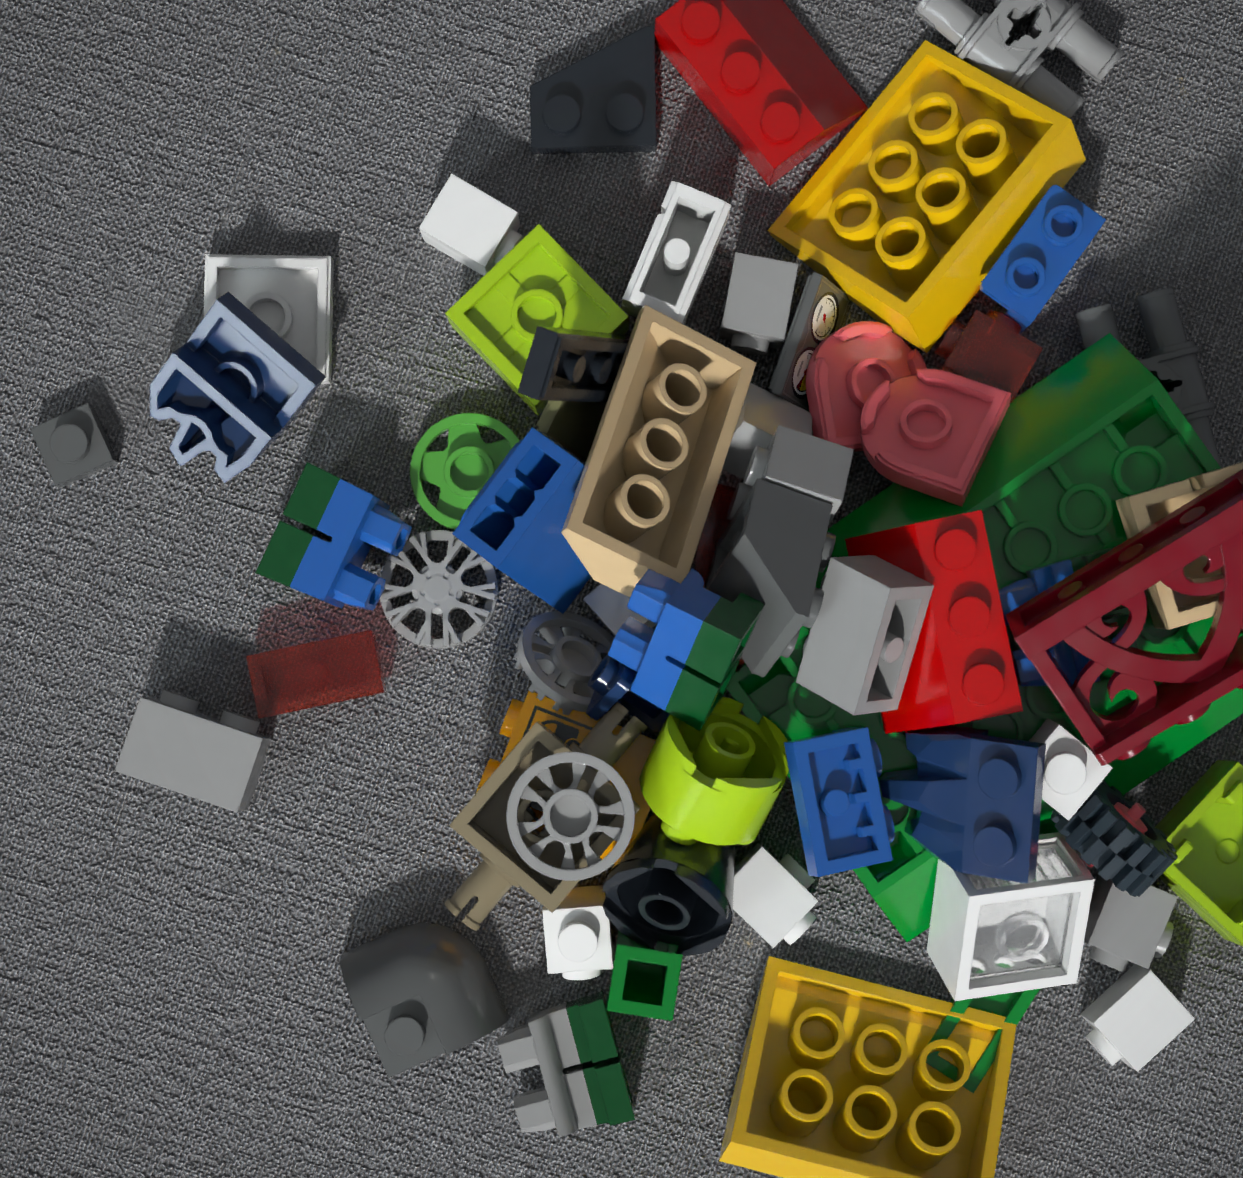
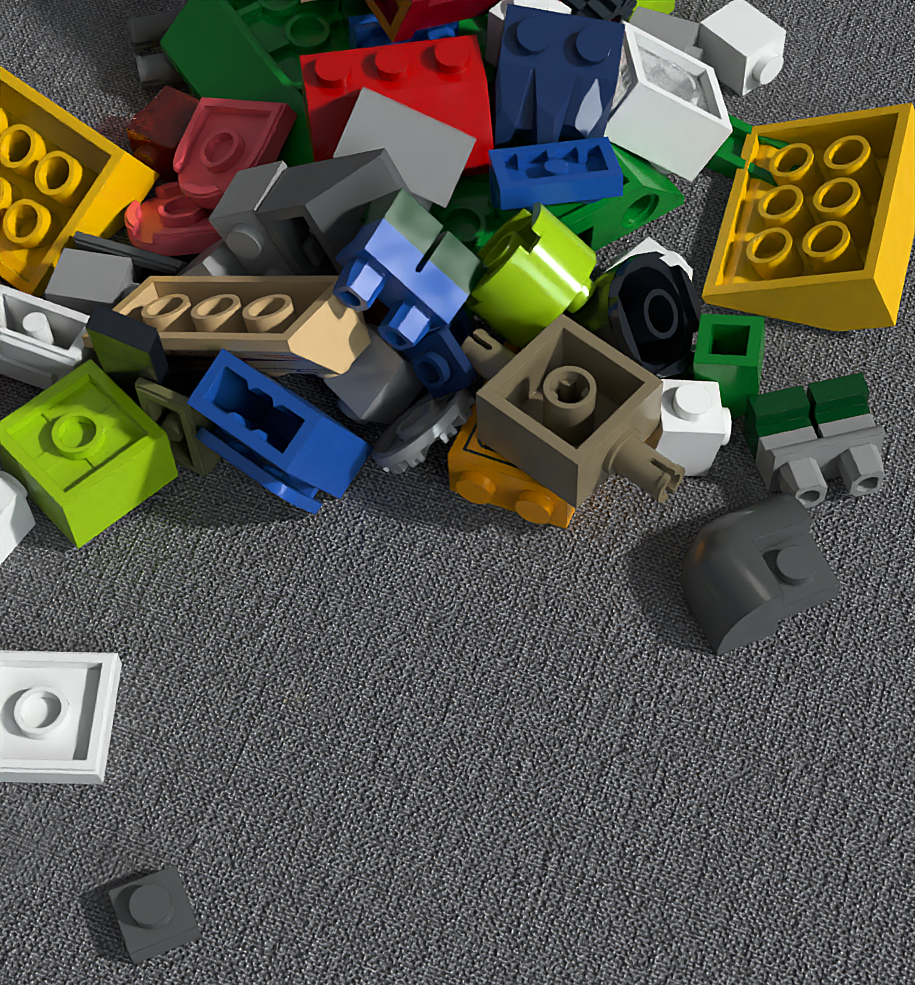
camera: 85 degrees left, 30 degrees down
light grey brick [115,689,273,813] -> none
dark blue plate [150,291,326,483] -> none
clear red plate [246,630,387,719] -> none
blue hips [255,462,412,611] -> none
light grey wheel [380,530,498,649] -> none
bright green wheel [410,413,520,530] -> none
light grey wheel [506,752,635,881] -> none
blue bracket [980,185,1106,336] -> none

